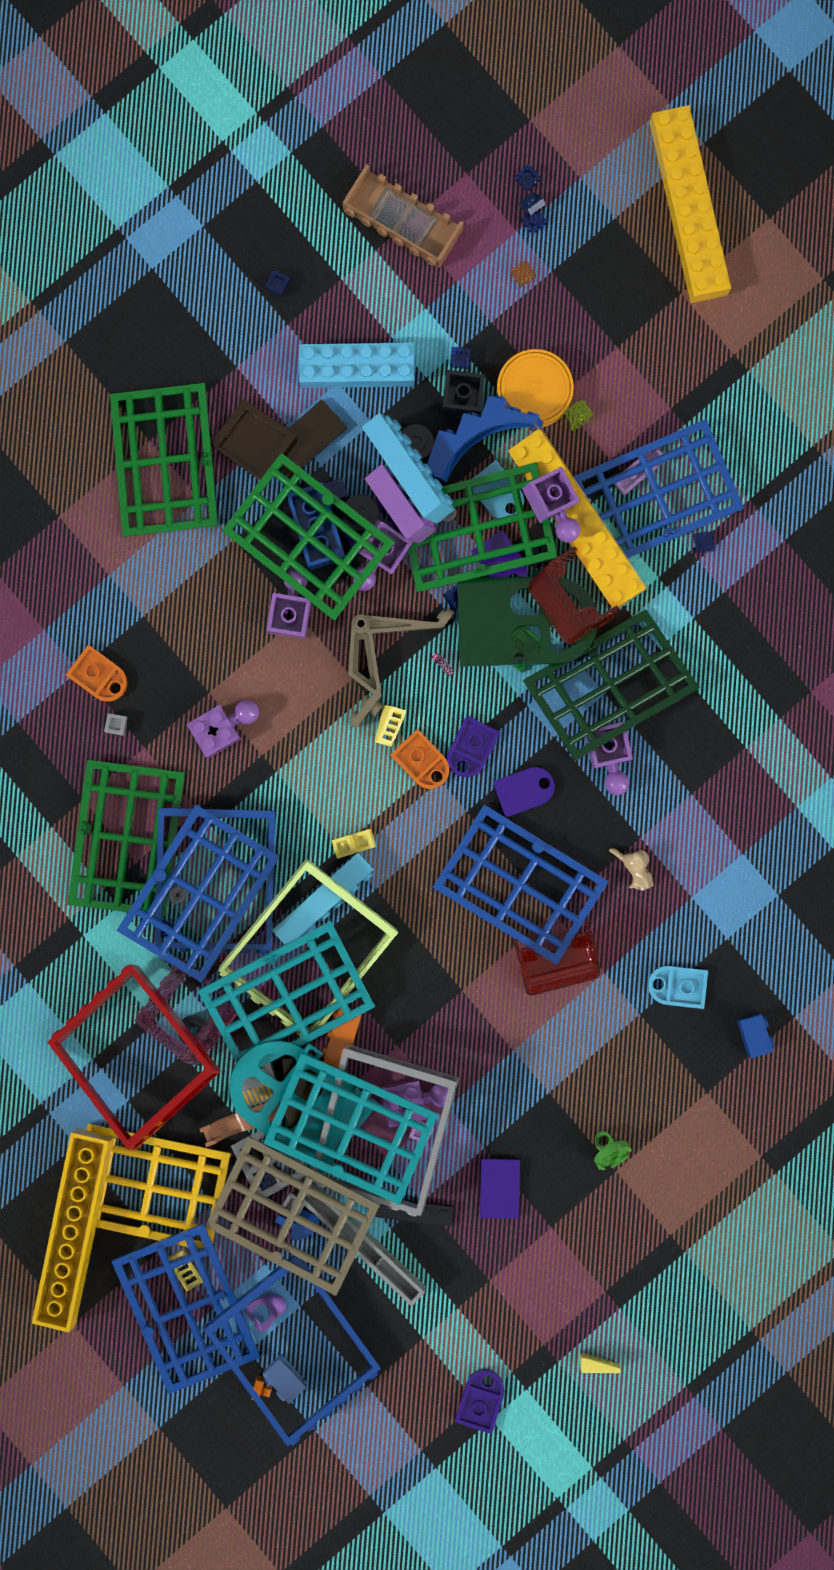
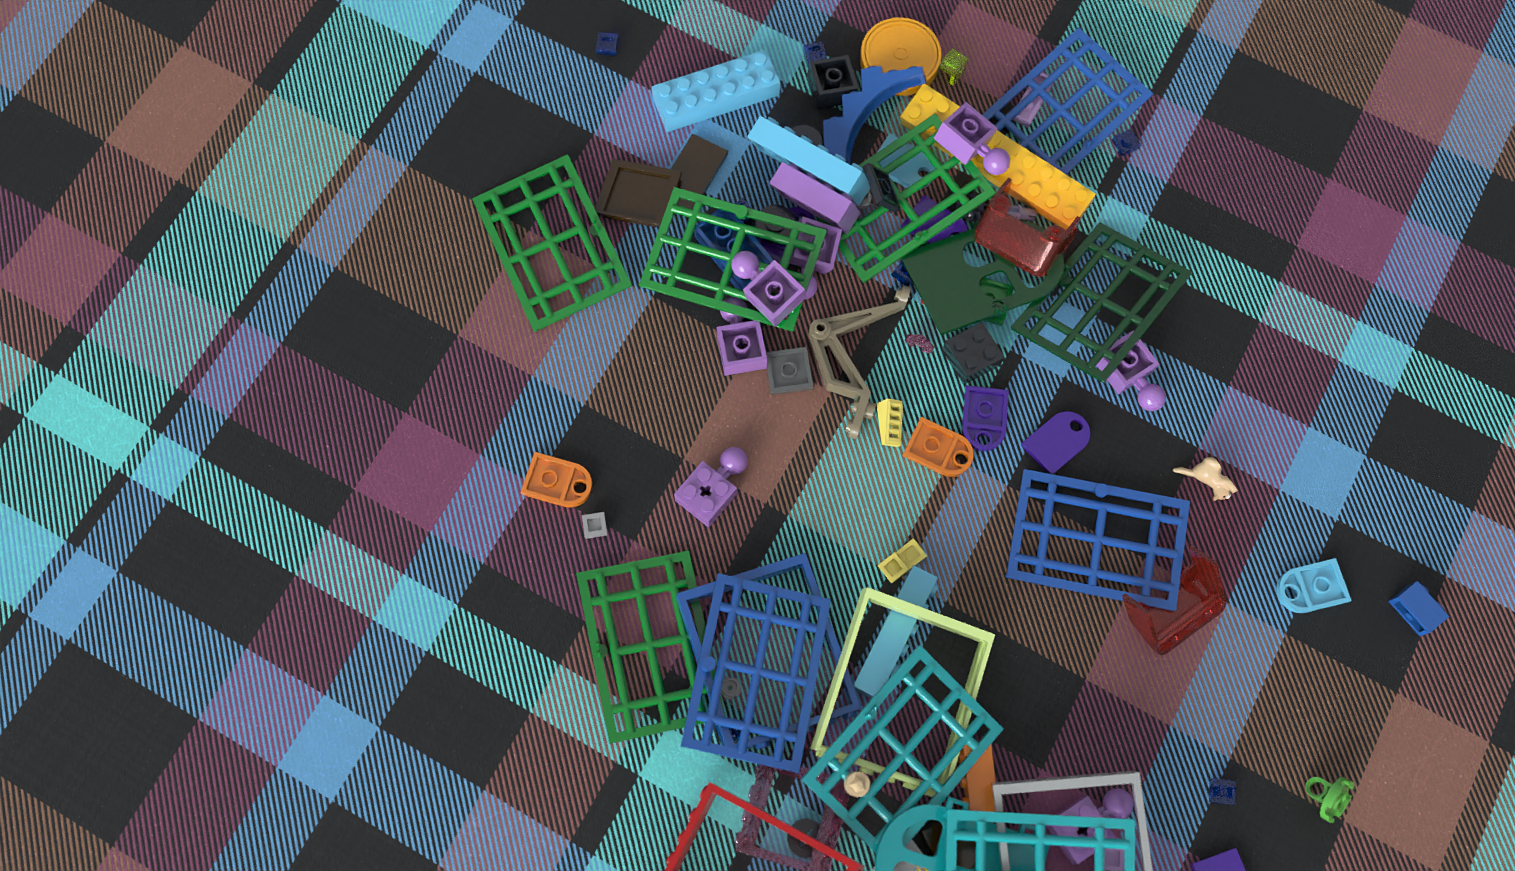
camera: 25 degrees left, 15 degrees down
none -> medium lavender brick [731,251,807,327]
none -> dark grey tile [766,347,813,395]
none -> tan tile [844,771,870,797]
none -> black tile [862,163,901,213]
none -> black brick [942,322,1005,385]
none -> sand blue axle [997,204,1036,222]
none -> clear blue tile [1209,778,1236,805]

